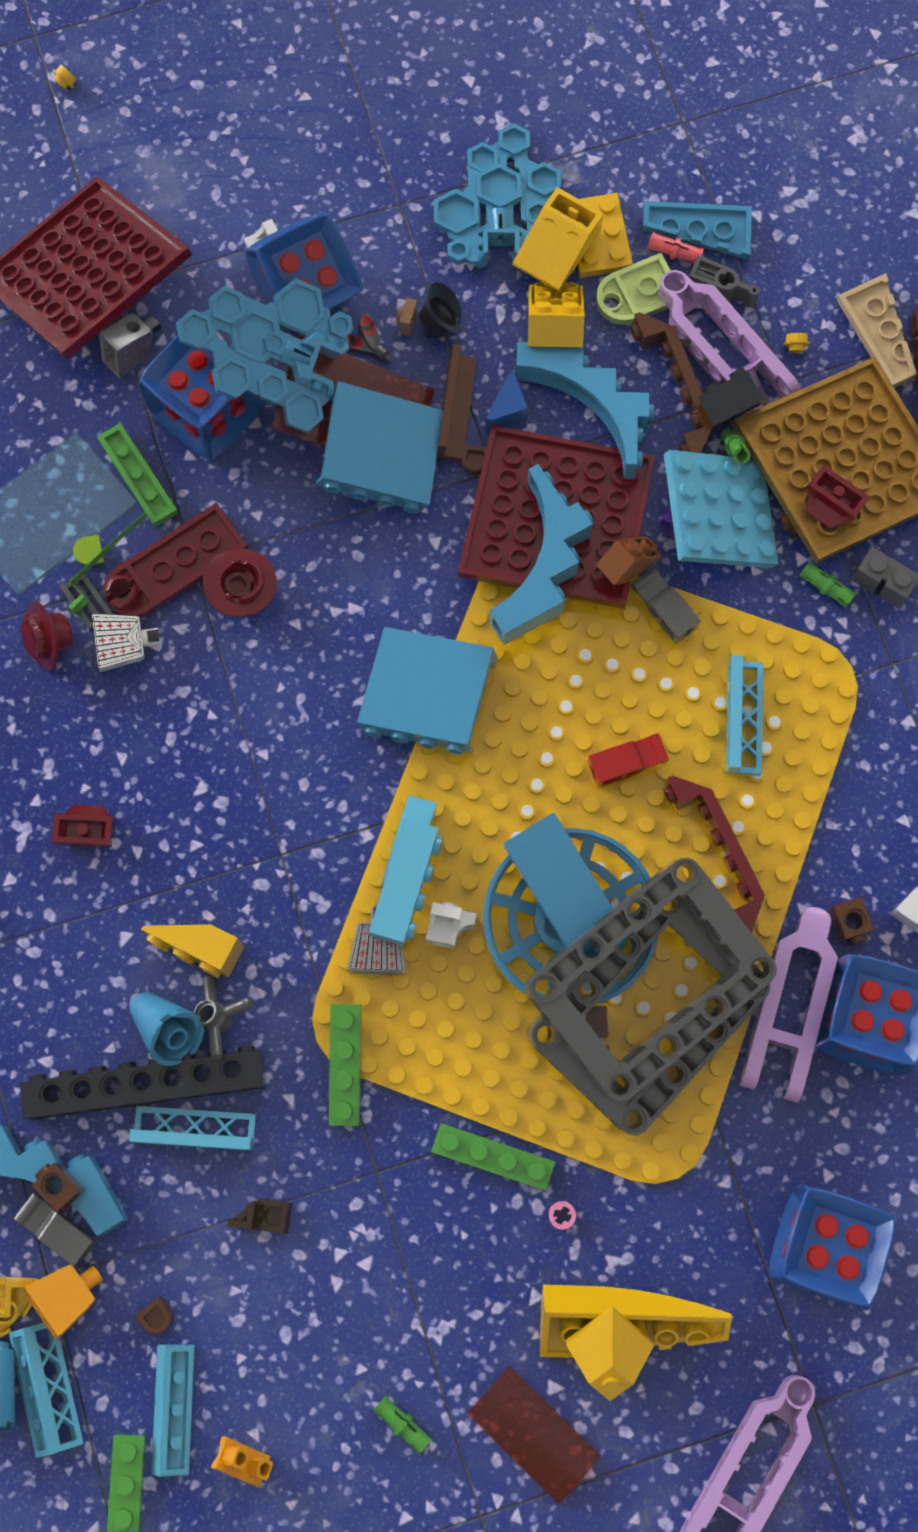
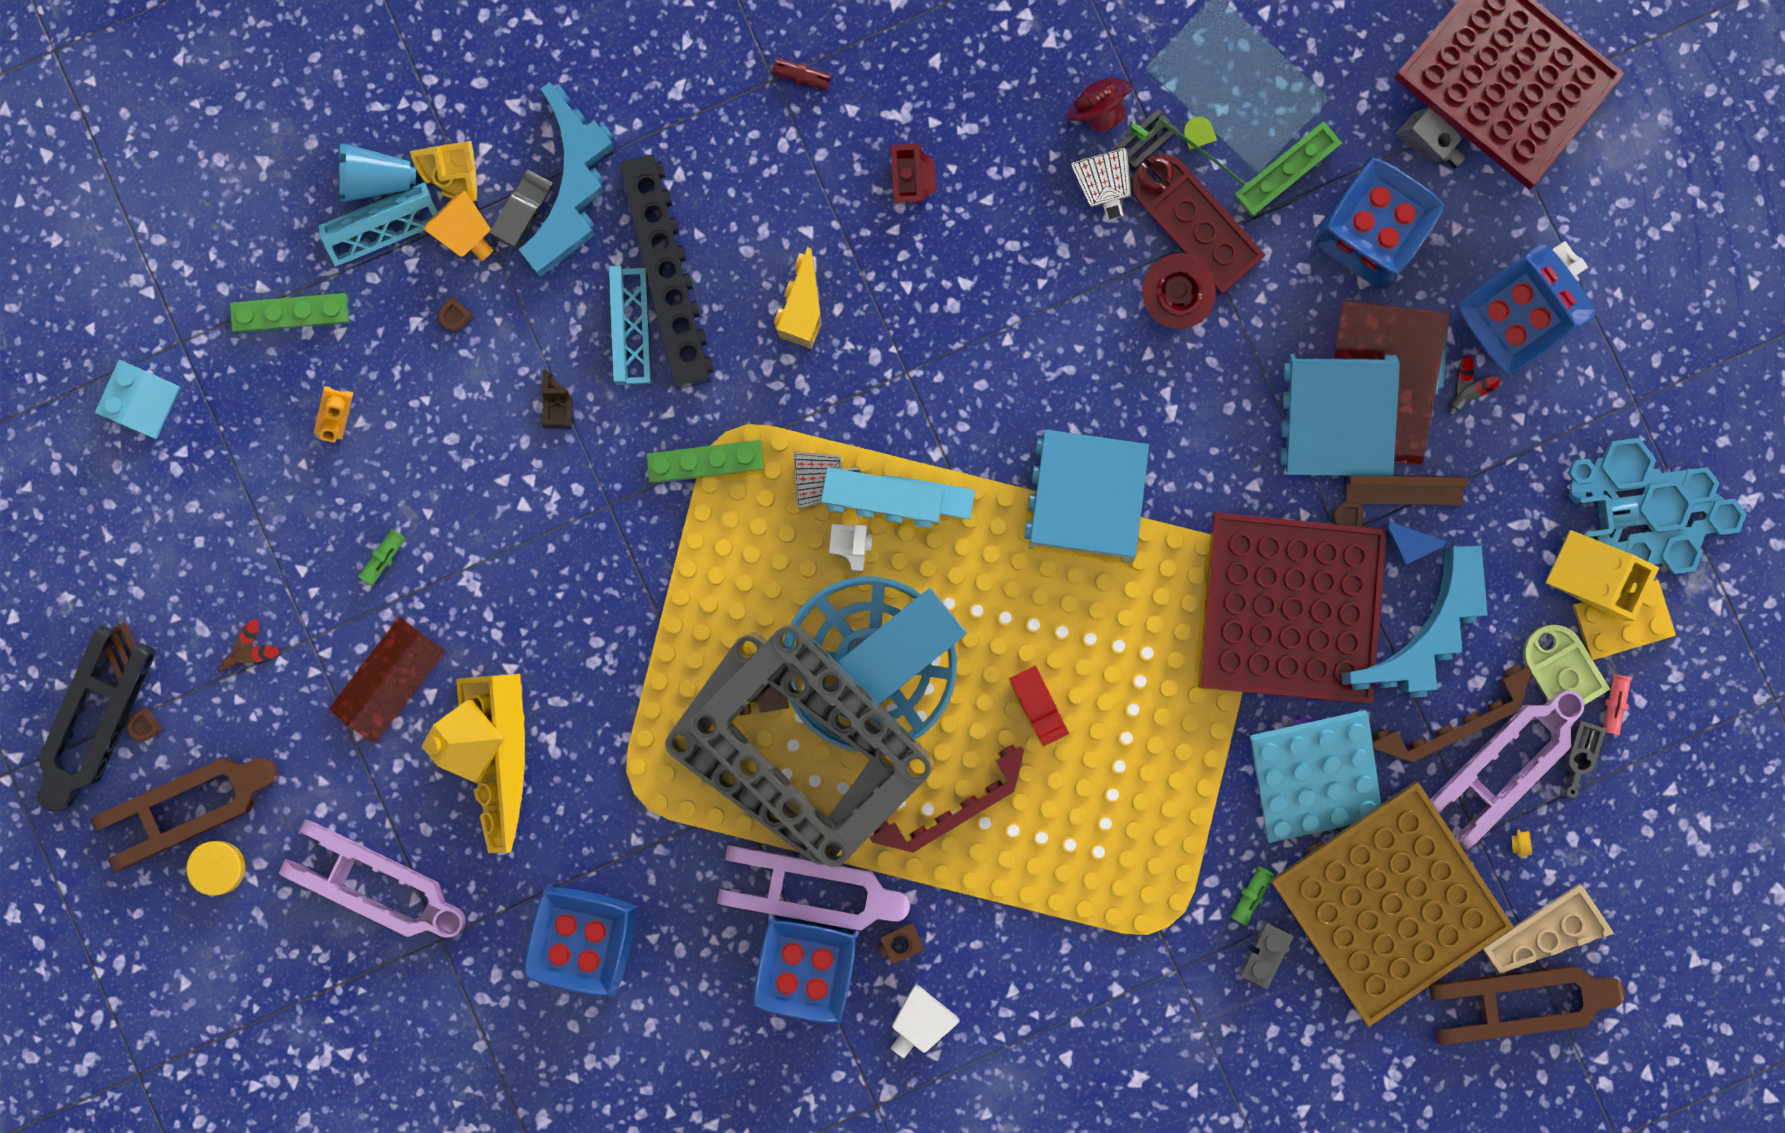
camera: 85 degrees right, 10 degrees up
reddish brown brick [31,1163,86,1212] -> none
yellow plate [52,64,77,90] -> none
dark azure cone [130,992,204,1066] -> none
medium azure slope [151,1344,195,1477] -> none
dark azure piece [176,278,353,433] -> none
dark grey bar [194,976,254,1060] -> none
medium nougat plate [396,297,418,337] -> none
black piece [418,282,461,338] -> none
bright green plate [431,1123,555,1191] -> none
dark azure arch [489,464,594,645] -> none
yellow slope [528,281,585,348] -> none
bright pink bush [549,1201,576,1230] -> none
dark orange slope [596,536,662,585] -> none
dark grey piece [631,567,701,645] -> none
dark azure wing [642,201,752,260] -> none
black brick [699,368,769,427] -> none
bright green pin [721,427,751,464] -> none
medium azure fence [726,655,763,776] -> none
dark red slope [806,464,870,529] -> none

